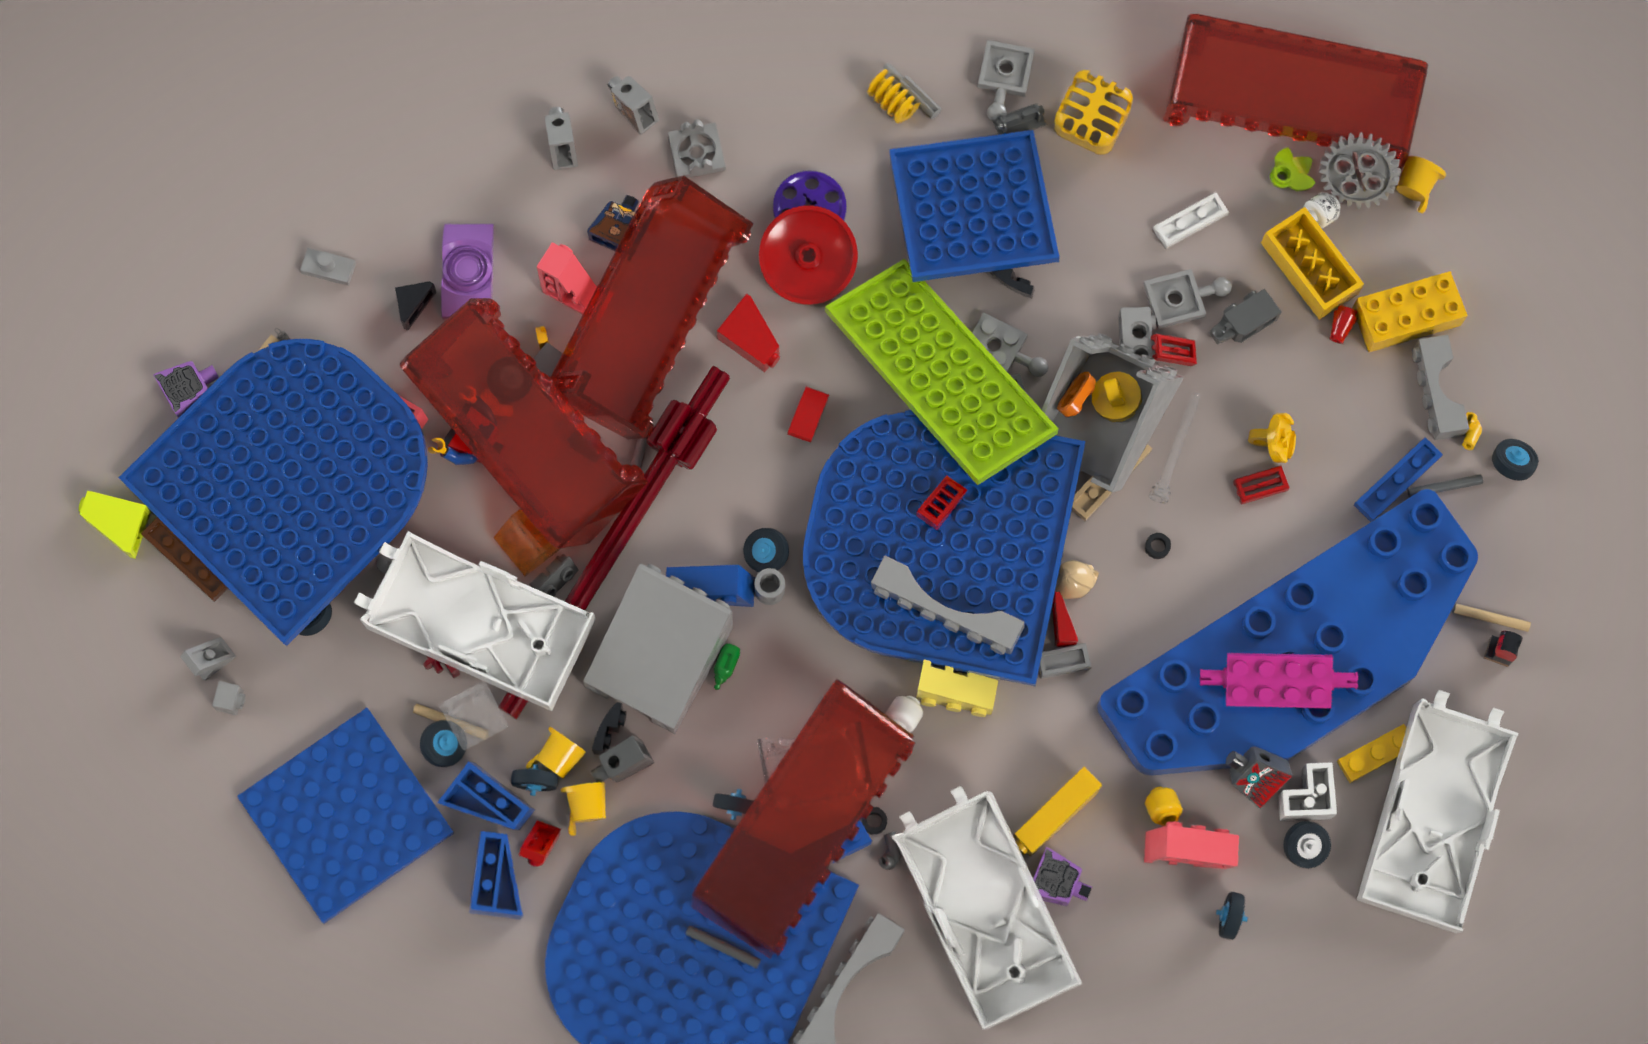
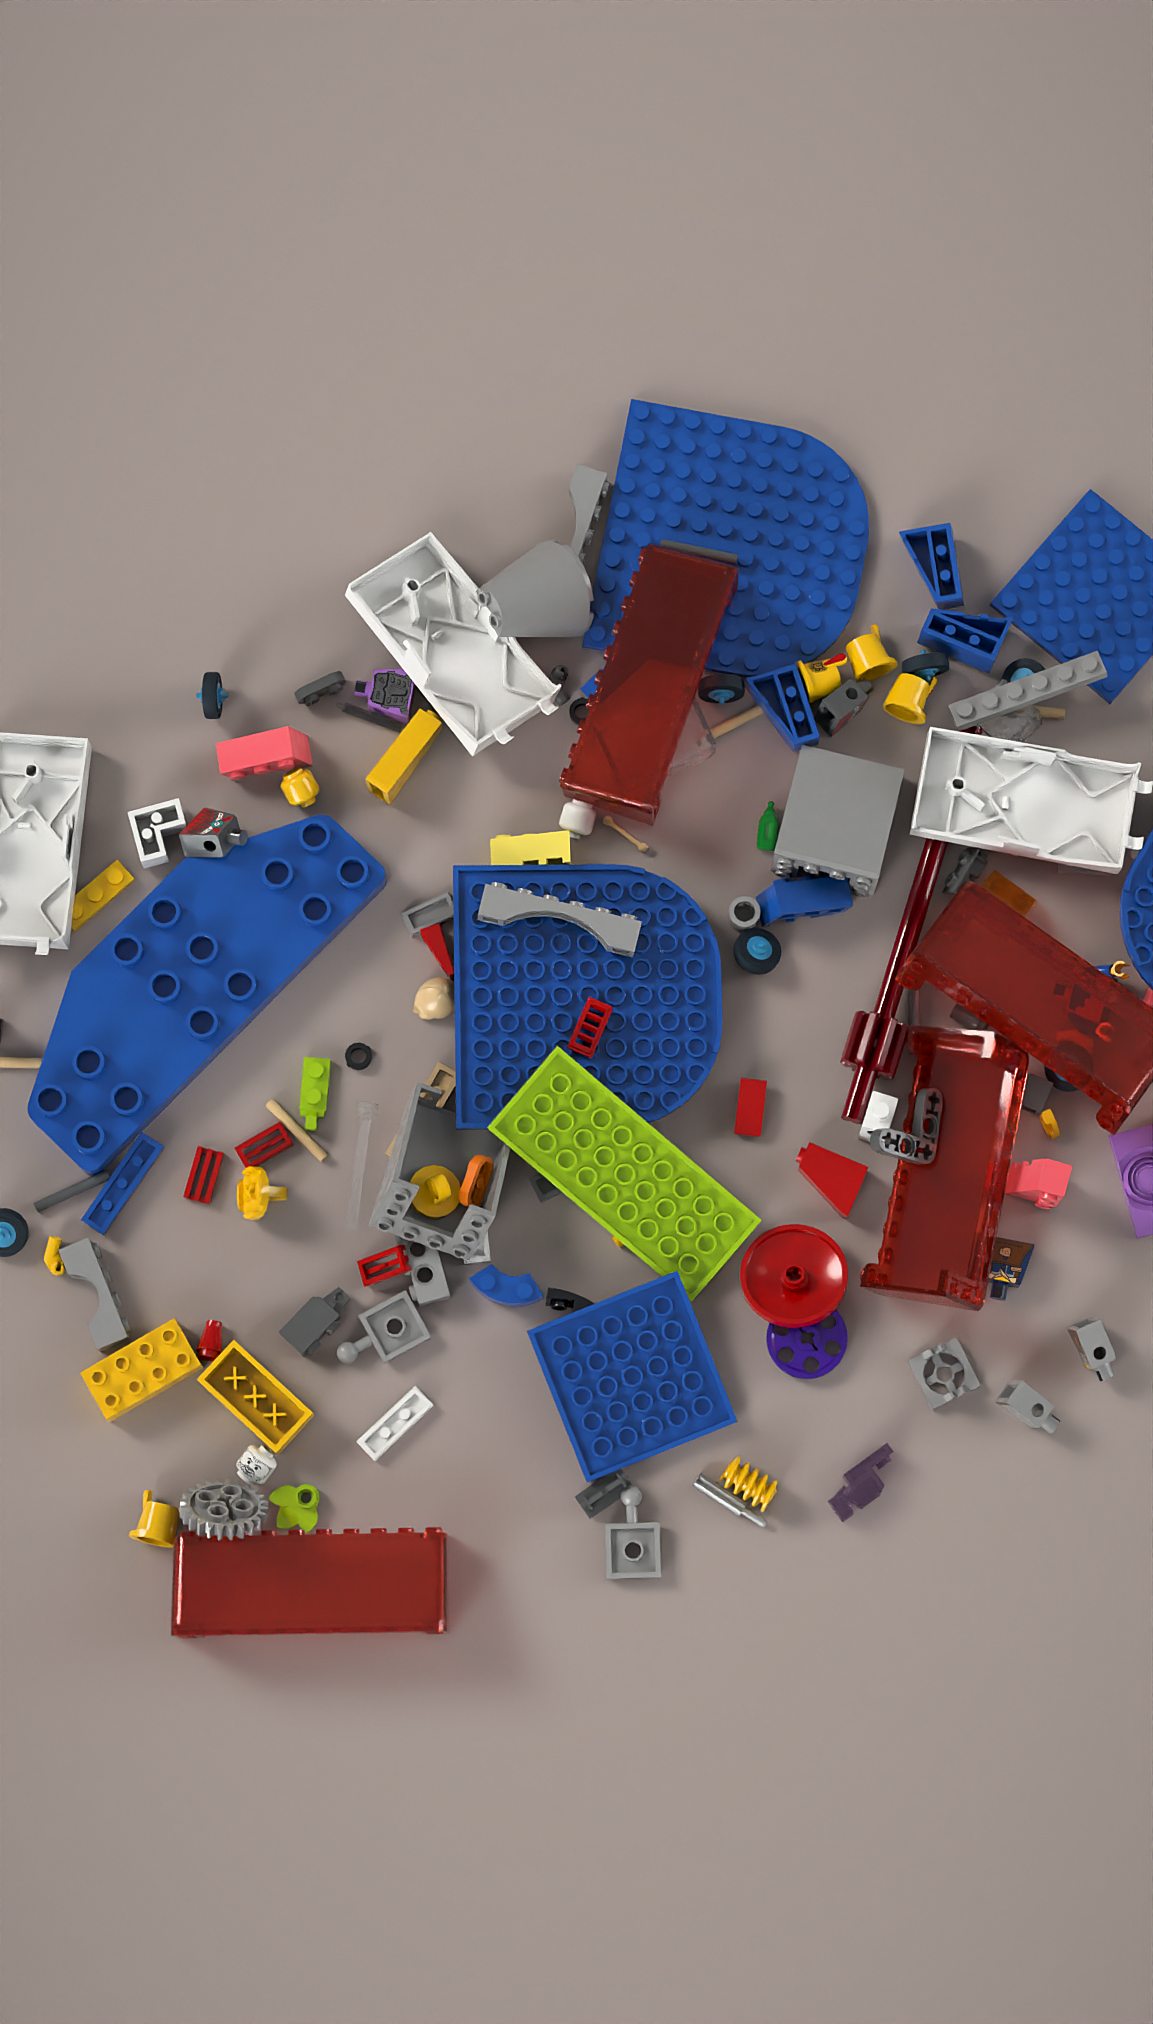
camera: 170 degrees right, 5 degrees up
red tile [519,820,561,867] -> none
black slope [592,702,627,755] -> none
light grey plate [972,313,1048,377] -> none
yellow piece [1054,70,1133,155] -> none
dark pink plate [1200,653,1358,708] -> none
black wheel [1283,821,1331,868] -> none
none -> red tile [183,1146,224,1205]
none -> tan bar [265,1099,328,1162]
none -> dark grey plate [294,671,346,706]
none -> lime hinge [299,1057,331,1132]
none -> dark grey piece [336,703,405,733]
none -> blue brick [469,1264,543,1307]
none -> light grey cone [476,539,594,637]
none -> tan hinge [603,815,648,853]
none -> tan bar [703,705,764,742]
none -> blue wedge [745,664,820,752]
none -> yellow hat [795,653,847,704]
none -> clear purple plate [828,1443,894,1522]
none -> white torso [858,1091,898,1143]
none -> dark grey beam [870,1088,943,1164]
none -> light grey plate [949,651,1107,732]

